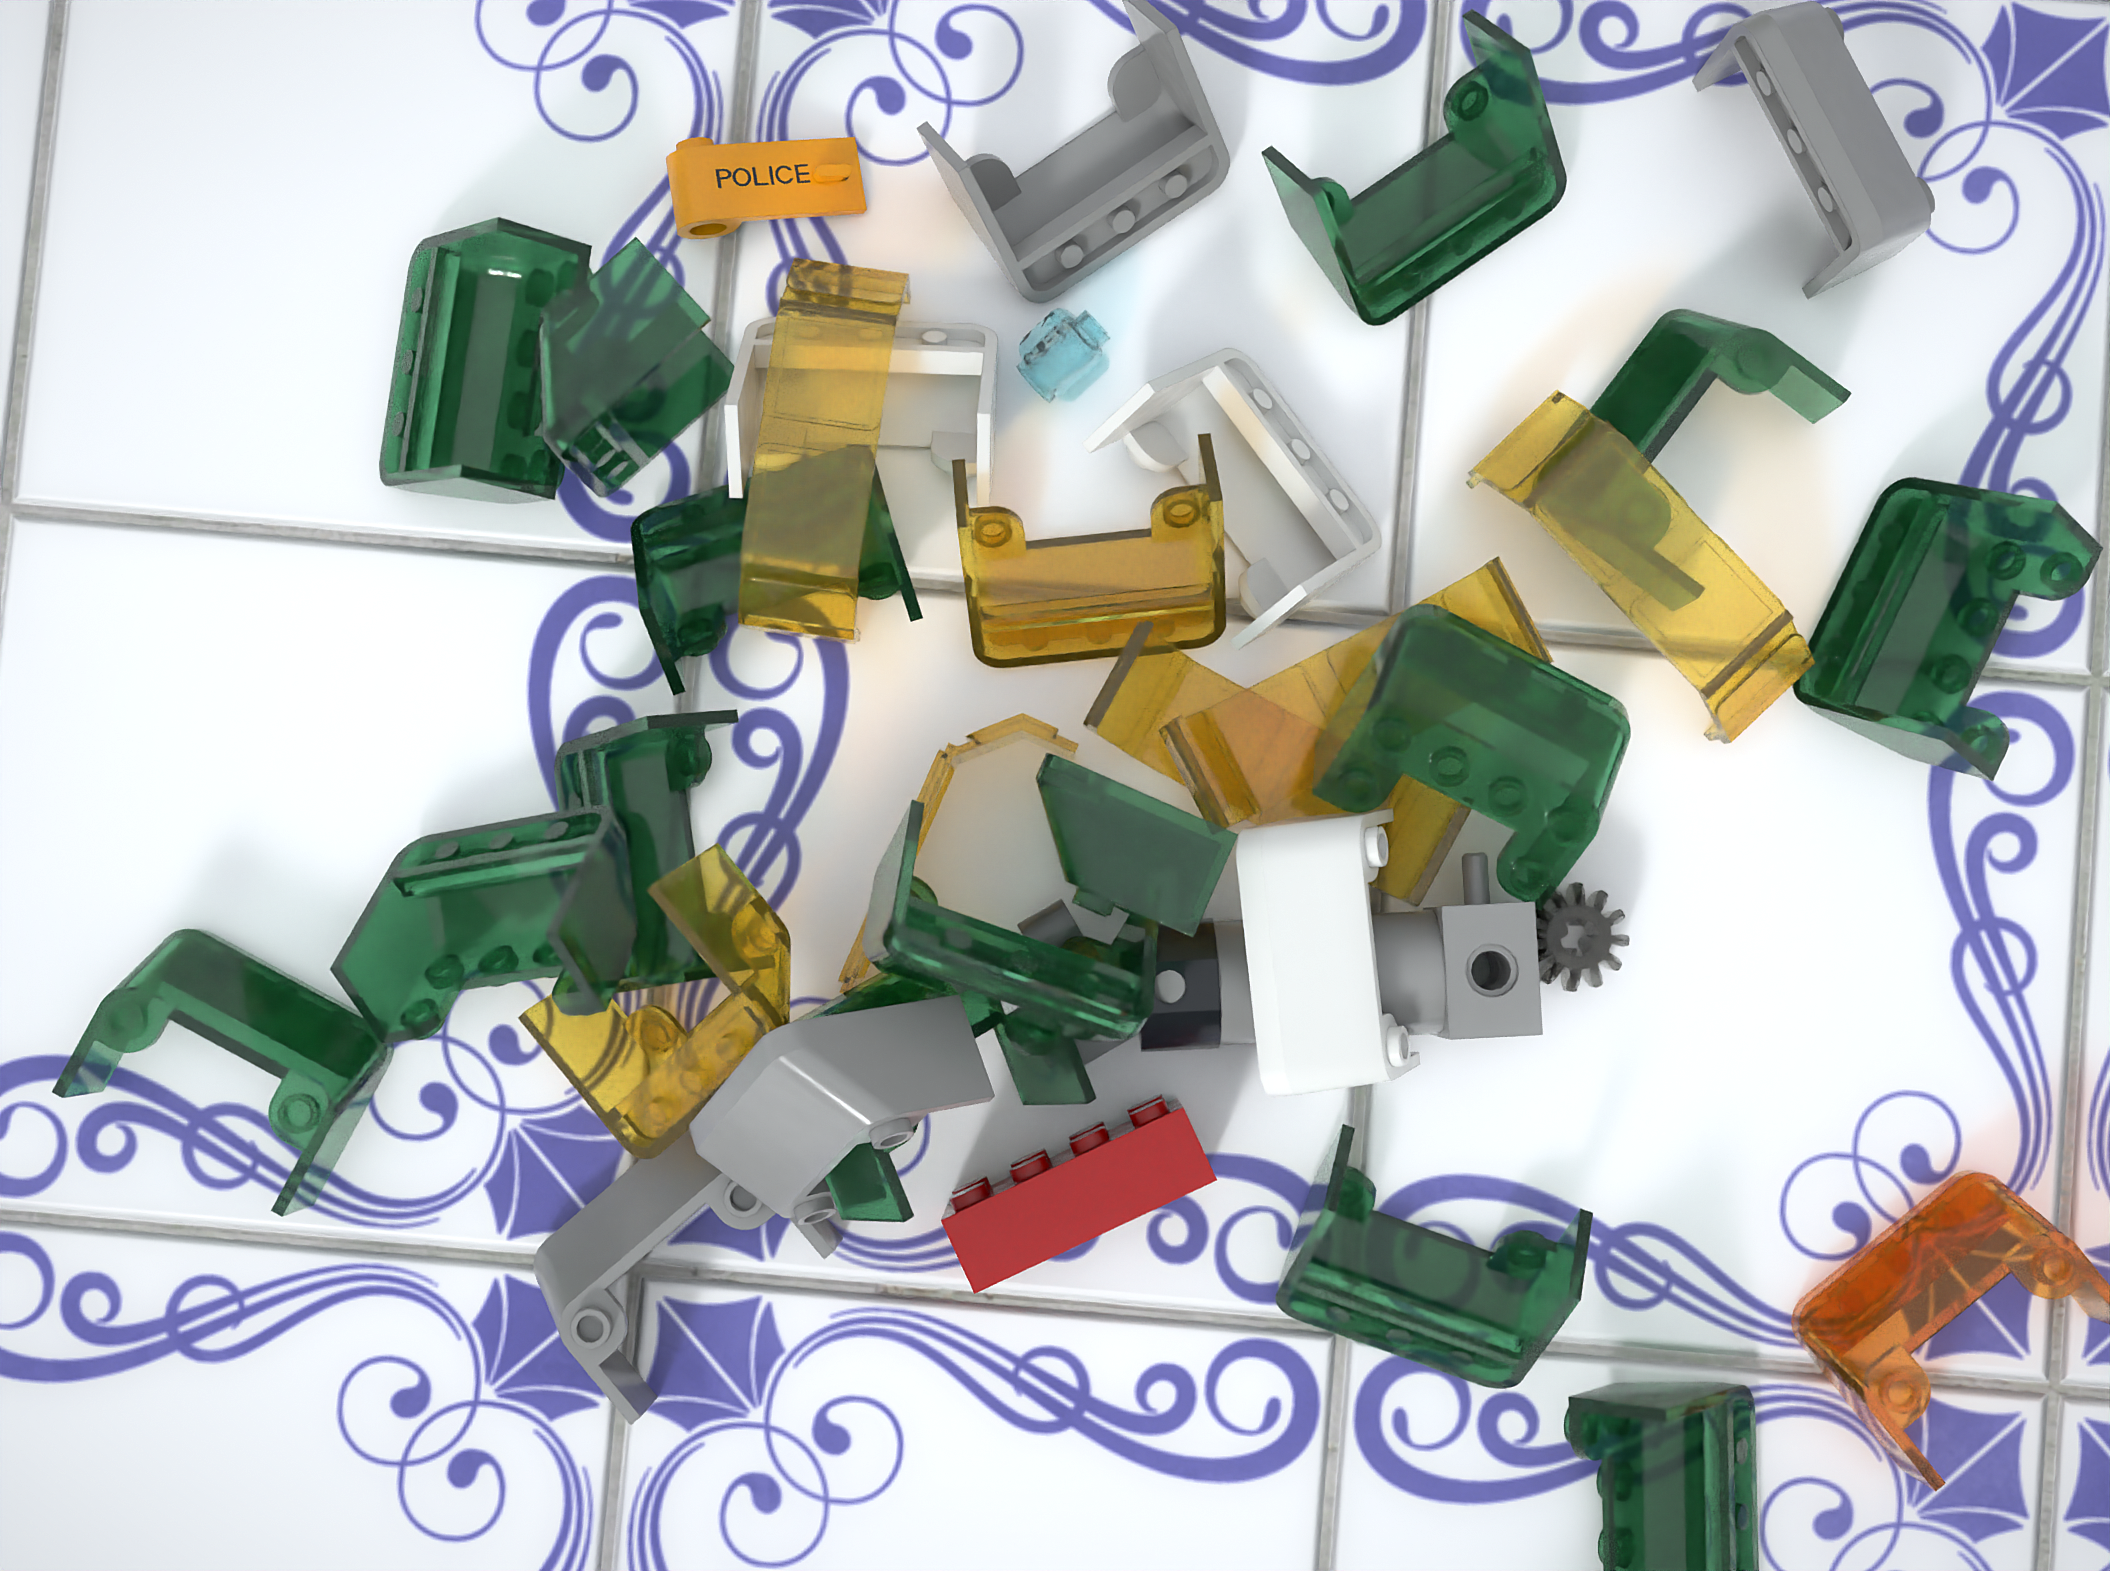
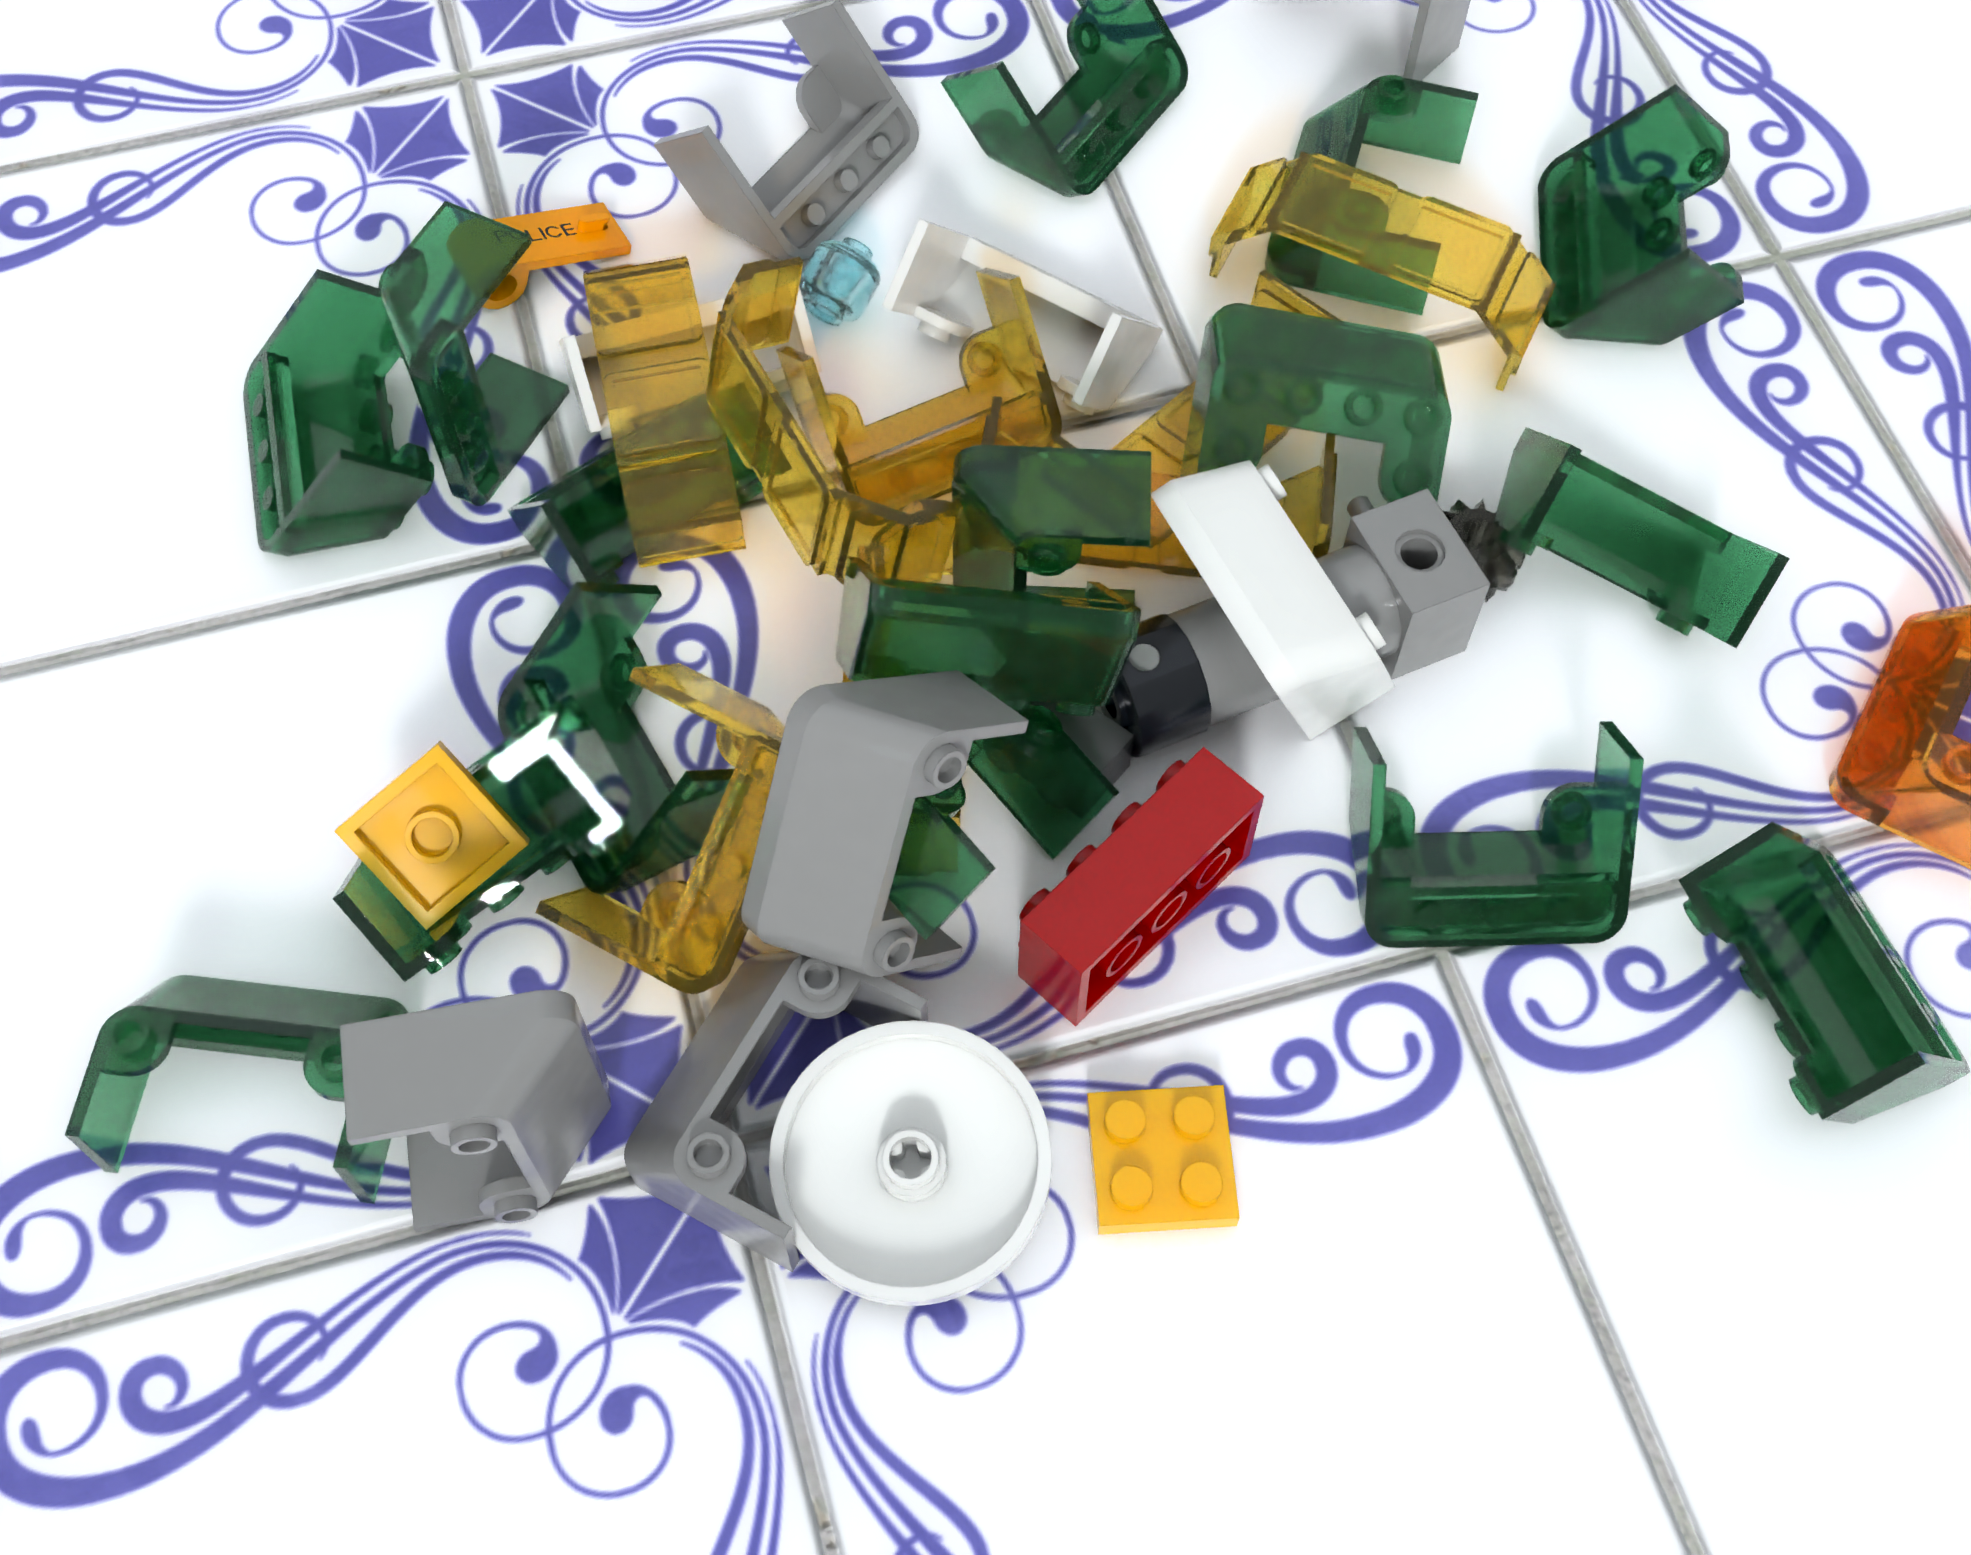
camera: 25 degrees left, 25 degrees down
none -> yellow plate [334,740,530,930]
none -> light grey windscreen [340,990,611,1232]
none -> clear yellow windscreen [706,256,963,602]
none -> white dish [769,1020,1052,1306]
none -> yellow plate [1086,1085,1240,1235]
none -> clear green windscreen [1493,427,1790,649]

